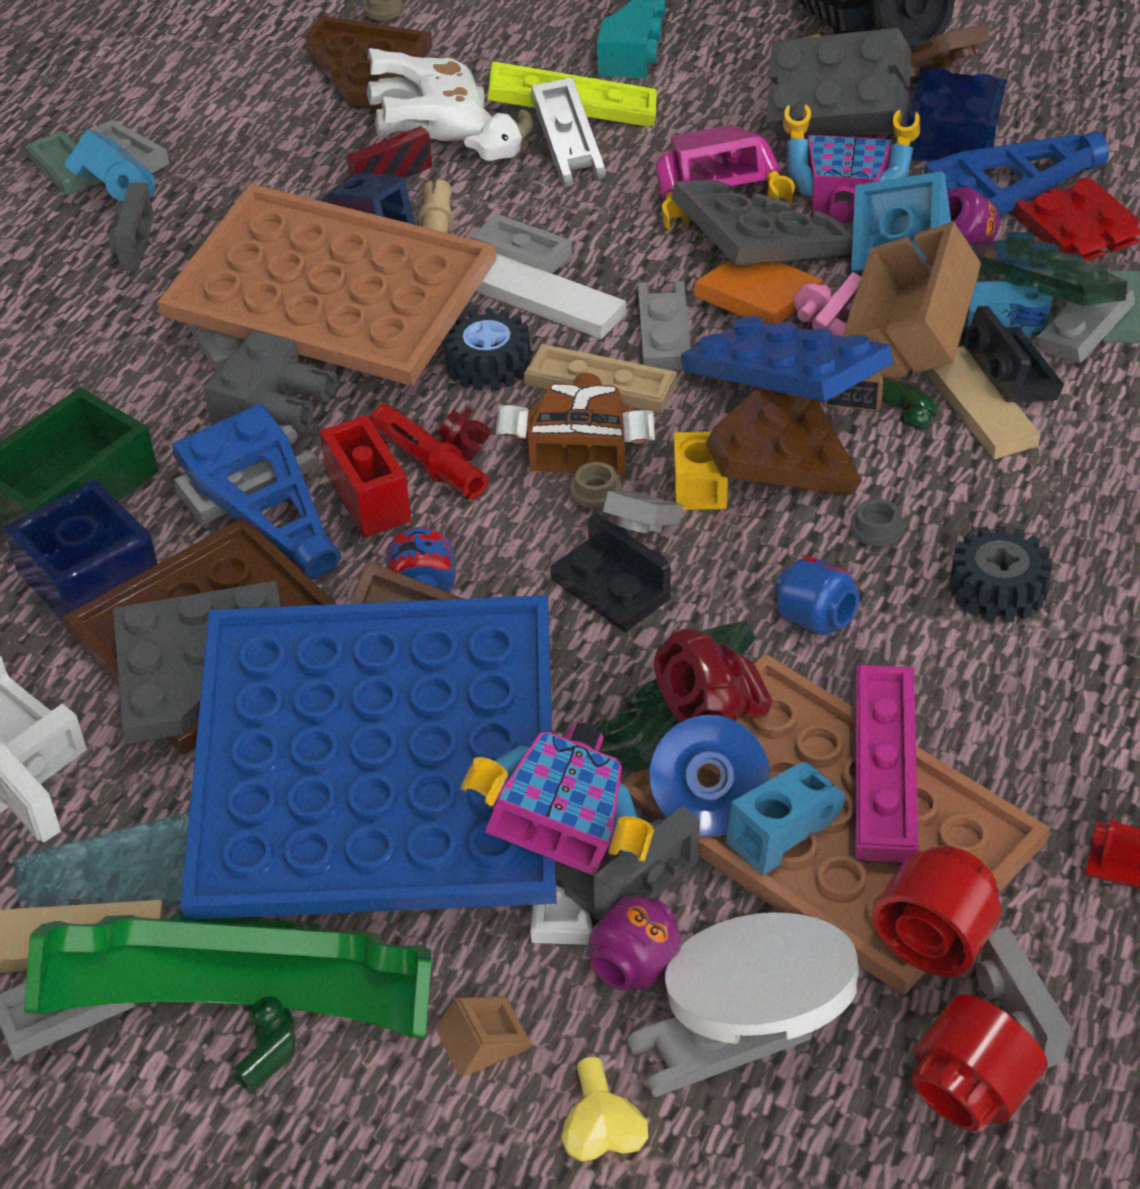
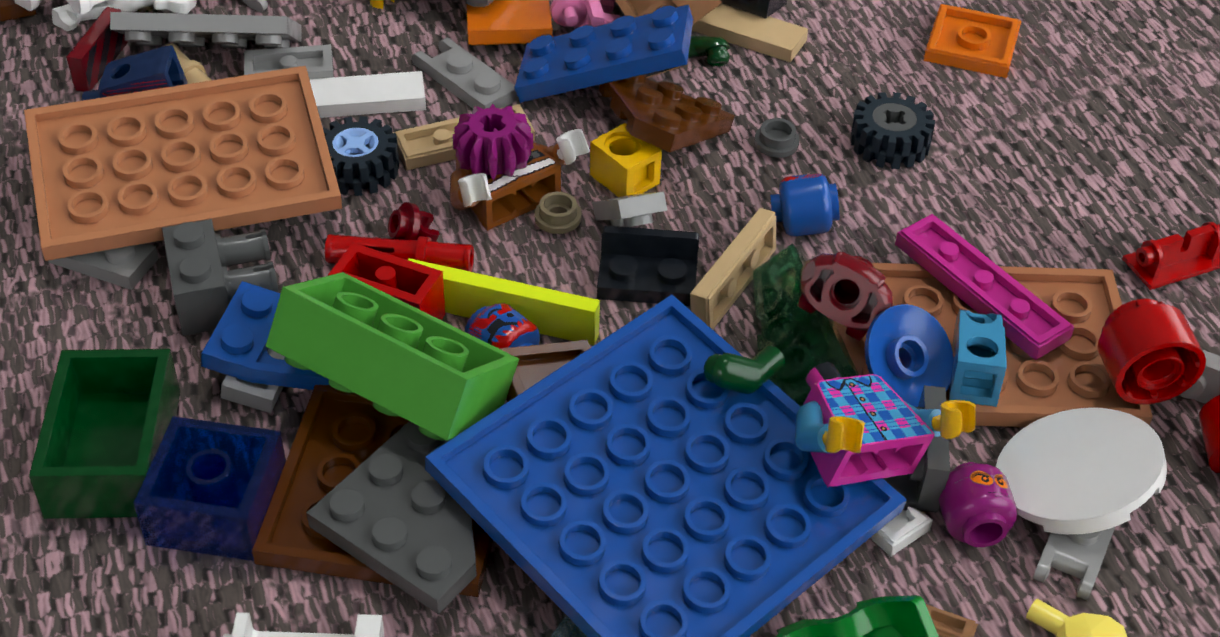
camera: 45 degrees left, 0 degrees up
none -> light grey plate [110,12,302,49]
none -> bright green brick [265,272,519,441]
none -> neon yellow tile [408,258,600,346]
none -> magenta gear [452,103,533,180]
none -> tan tile [690,208,776,330]
none -> dark green arm [703,345,785,394]

